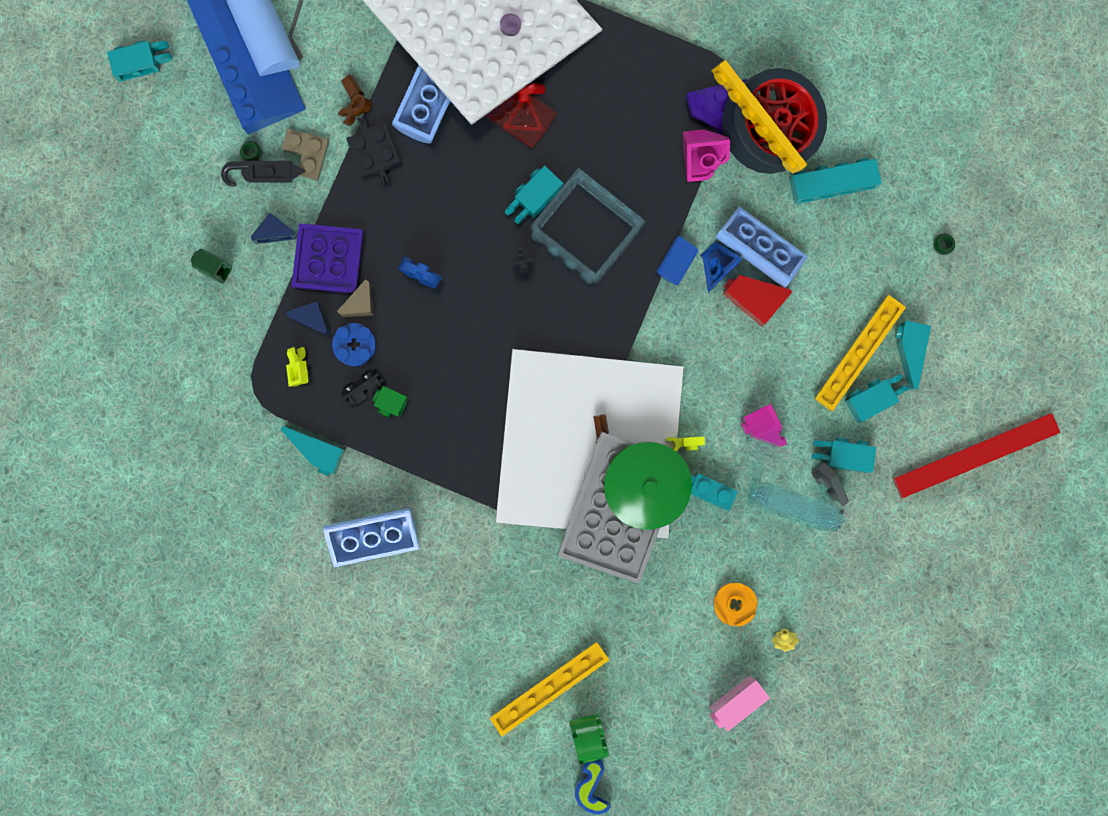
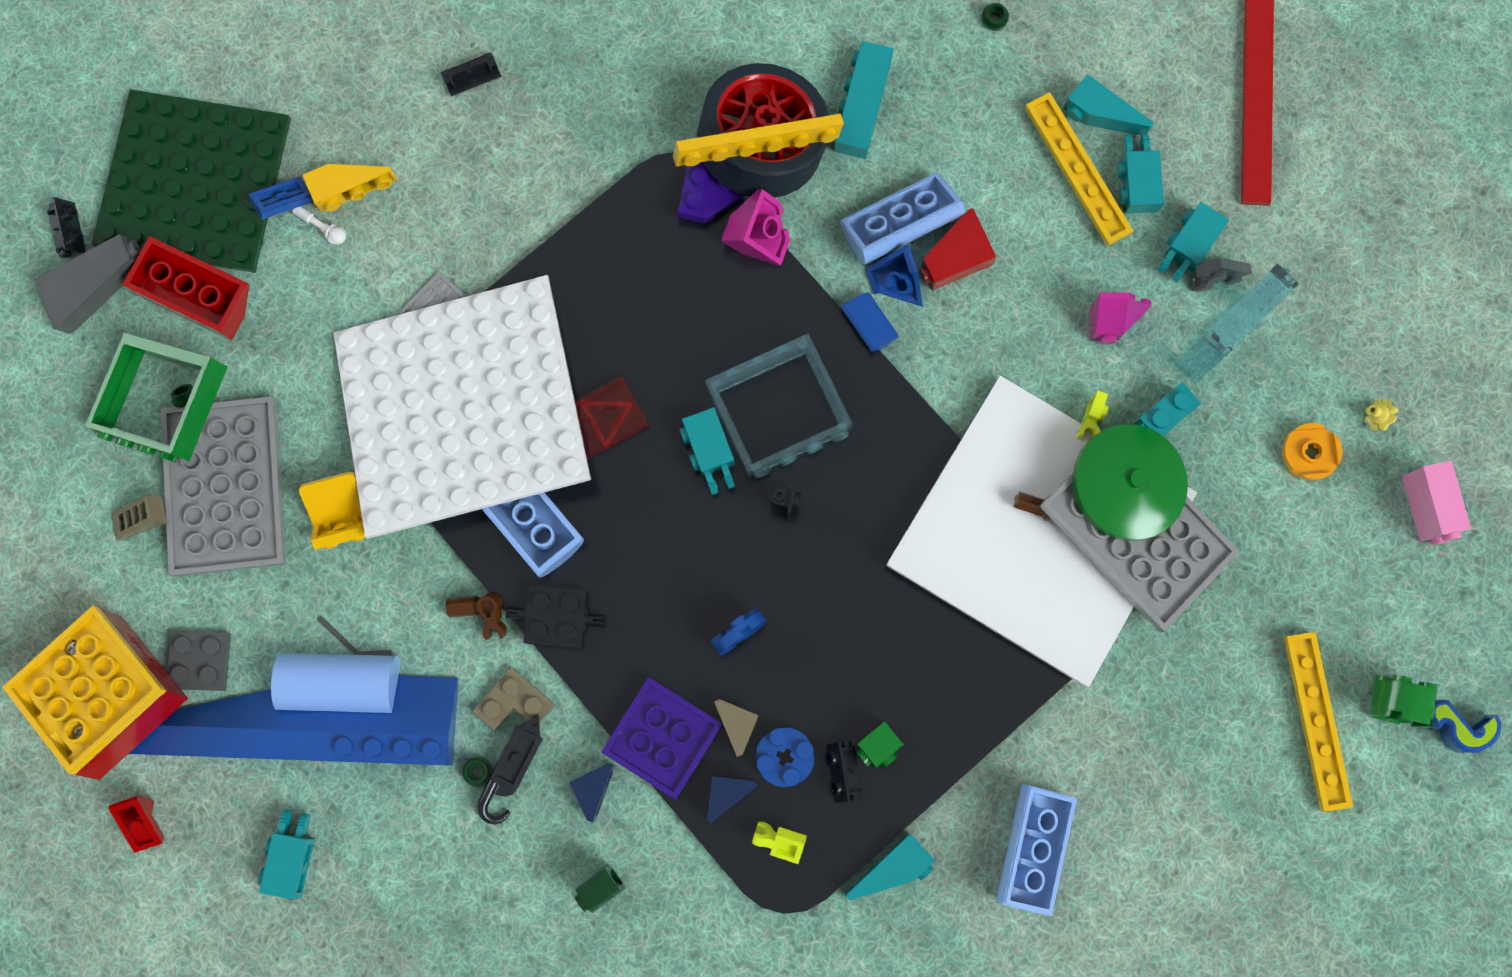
camera: 60 degrees left, 5 degrees down
clear purple tile [500,13,521,37] -> none
red arm [517,83,546,102] -> none

